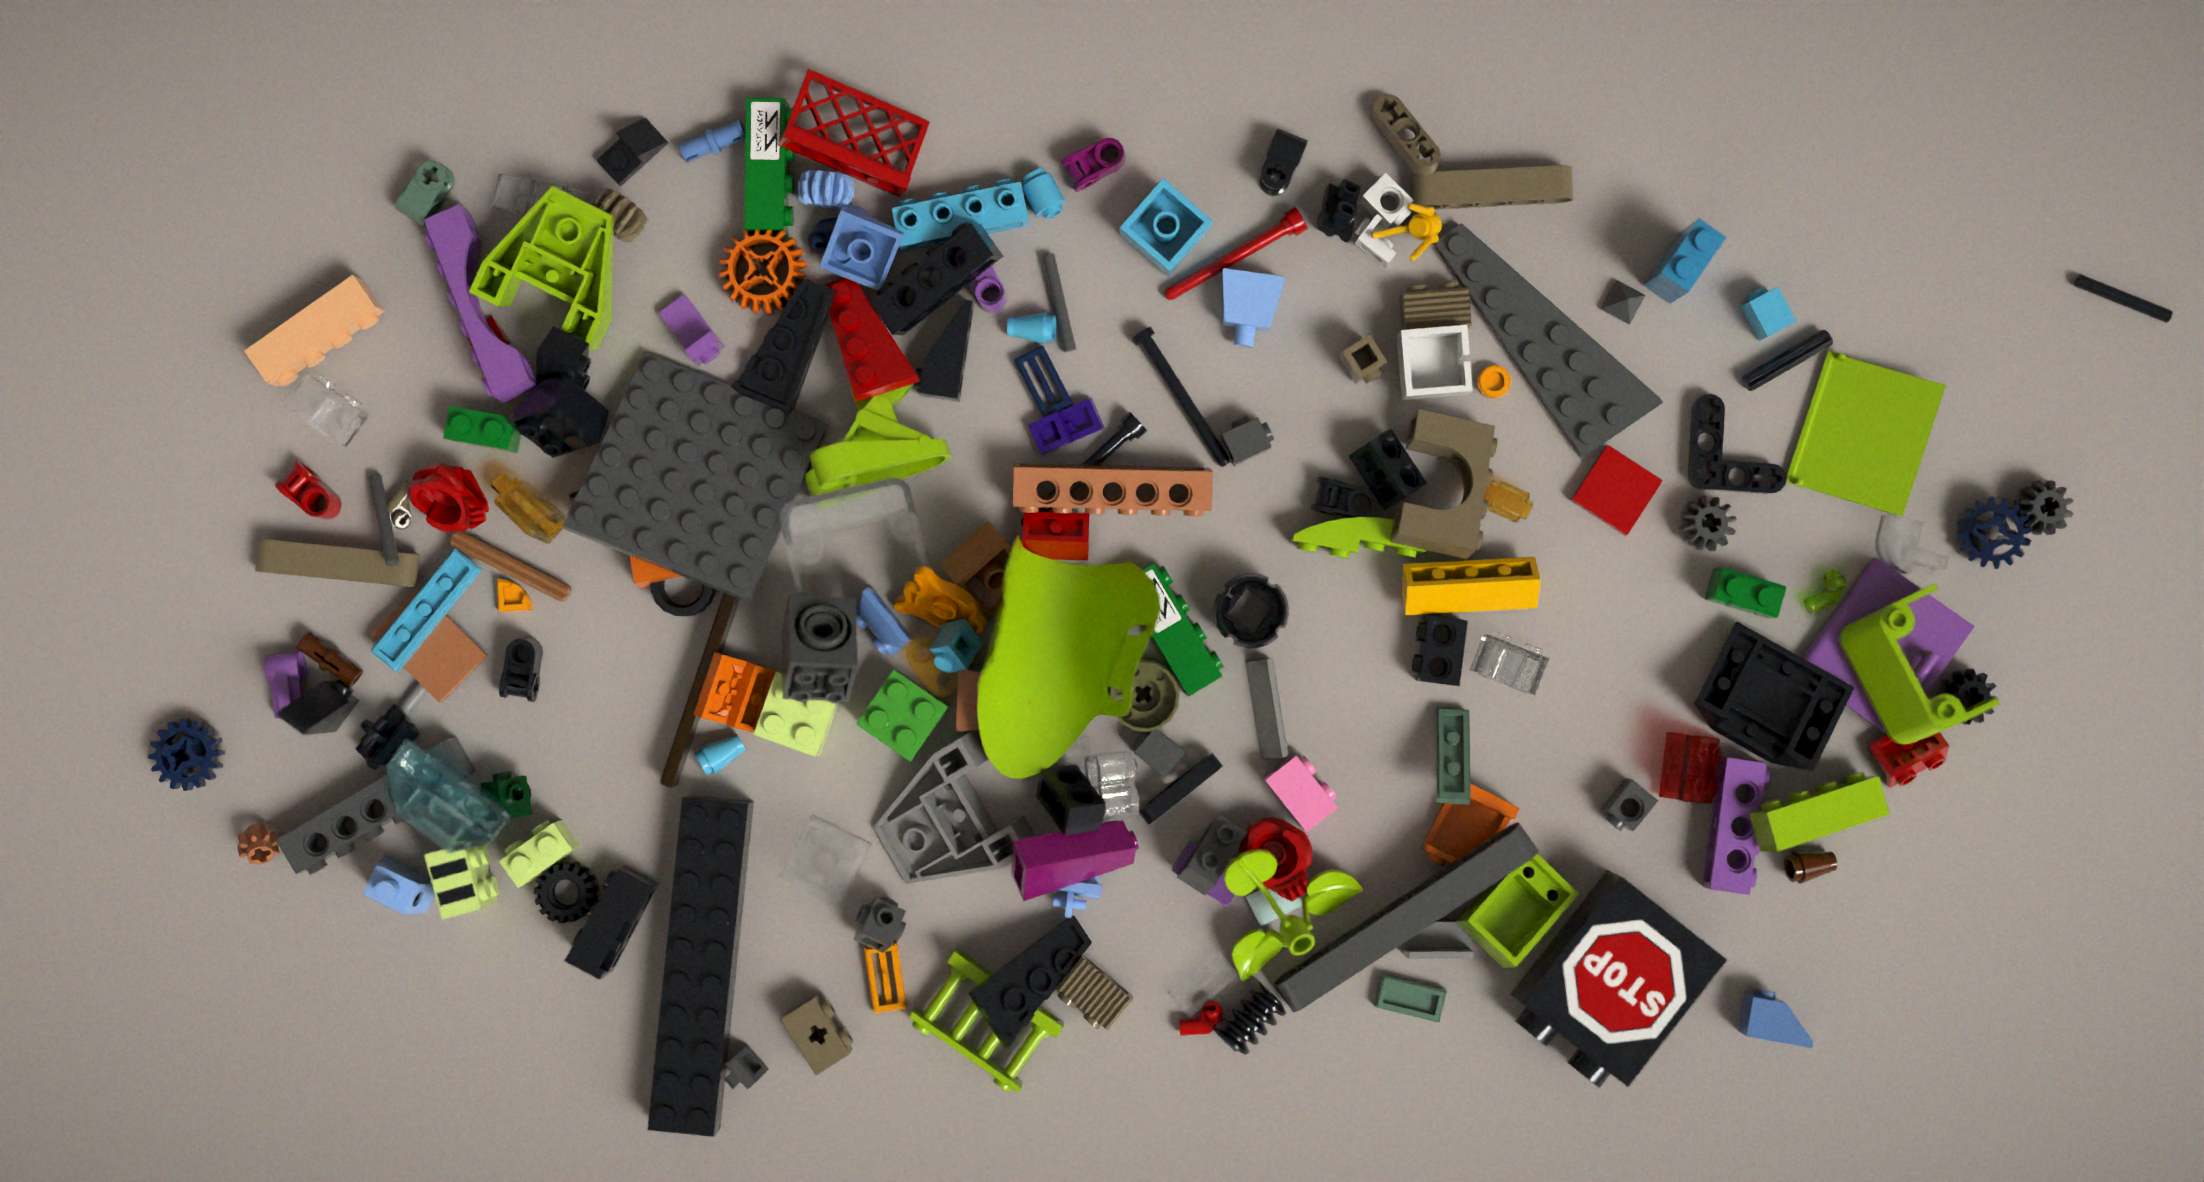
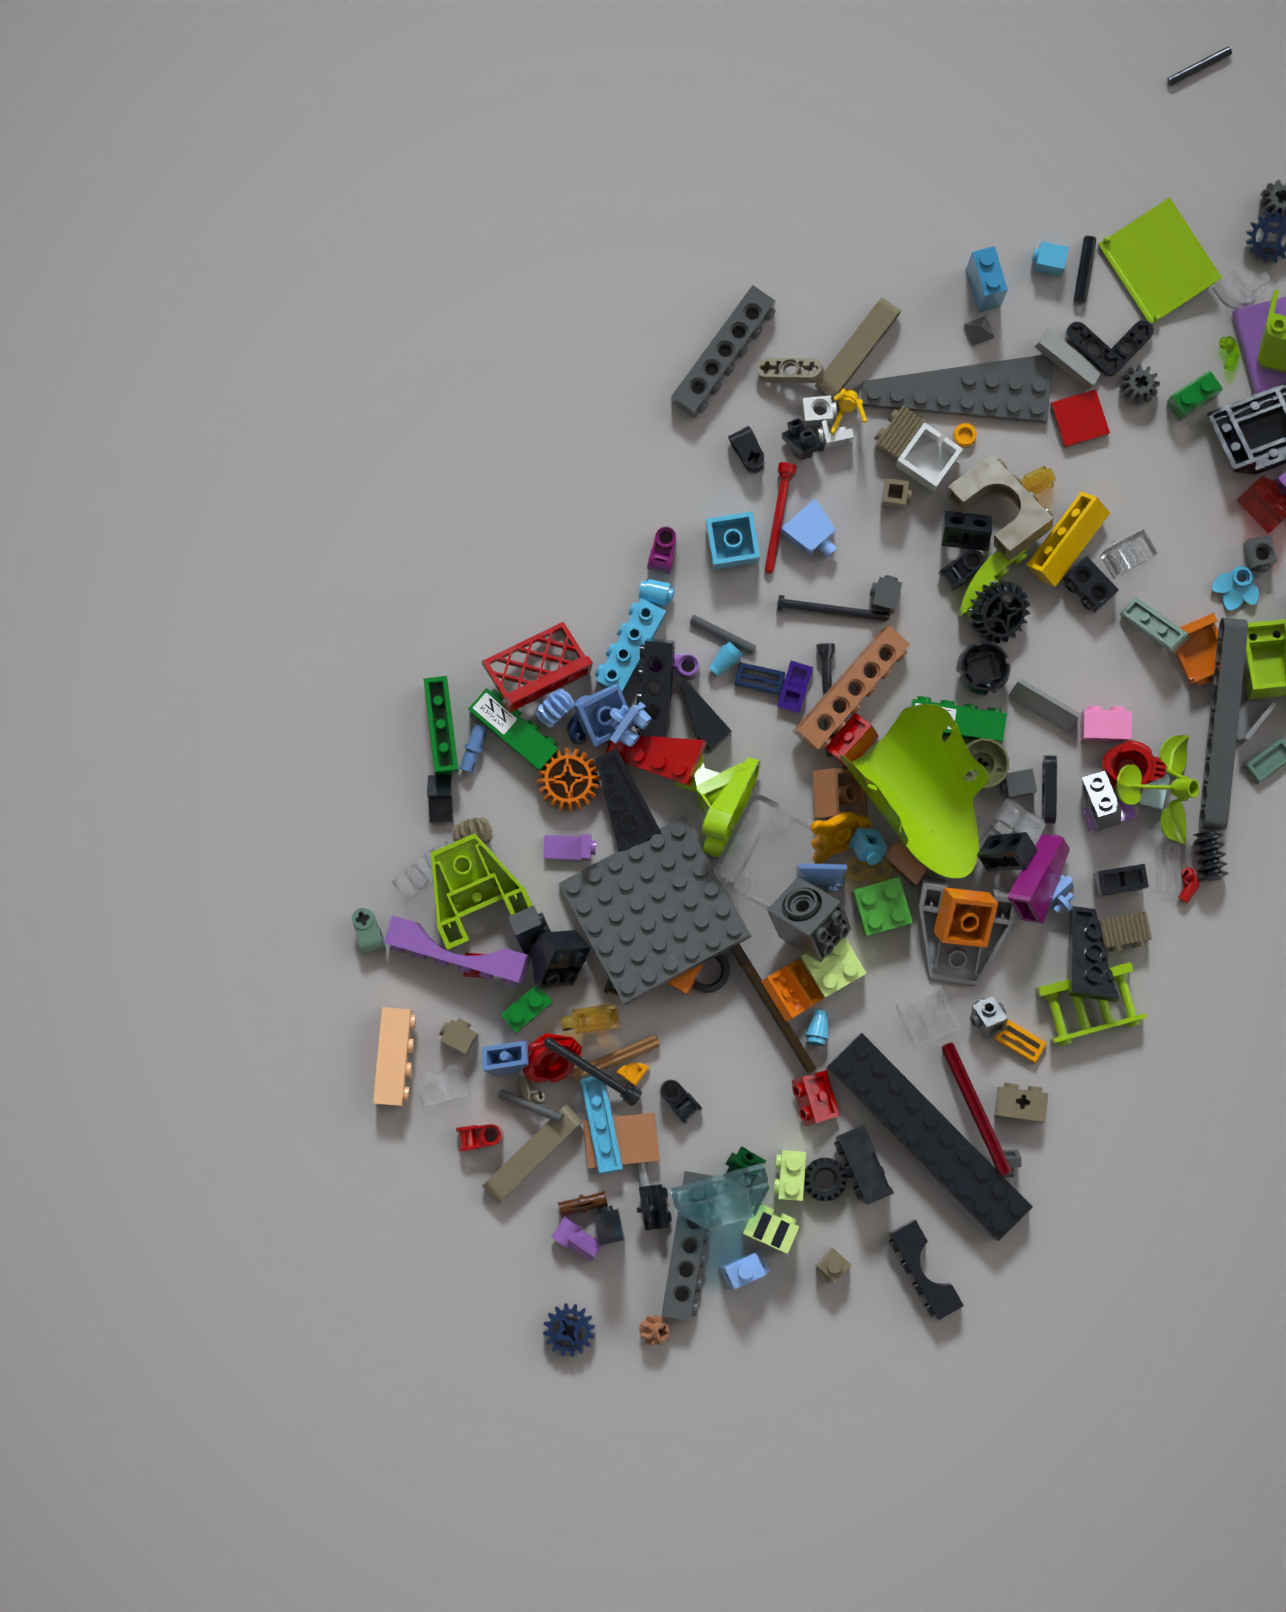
camera: 50 degrees left, 5 degrees down
none -> green brick [423,676,459,776]
none -> dark tan brick [439,1018,478,1055]
none -> medium blue slope [482,1040,528,1076]
none -> black piece [544,1038,642,1106]
none -> light blue hips [610,702,652,747]
none -> dark grey brick [671,285,776,418]
none -> red bracket [792,1070,840,1126]
none -> dark tan brick [816,1247,851,1283]
none -> black arch [888,1219,964,1320]
none -> orange brick [934,887,998,948]
none -> dark red axle [942,1042,1012,1177]
none -> black gear [968,579,1030,643]
none -> light grey slope [1034,328,1102,390]
none -> black brick [1093,864,1149,897]
none -> medium azure plate [1211,566,1259,611]

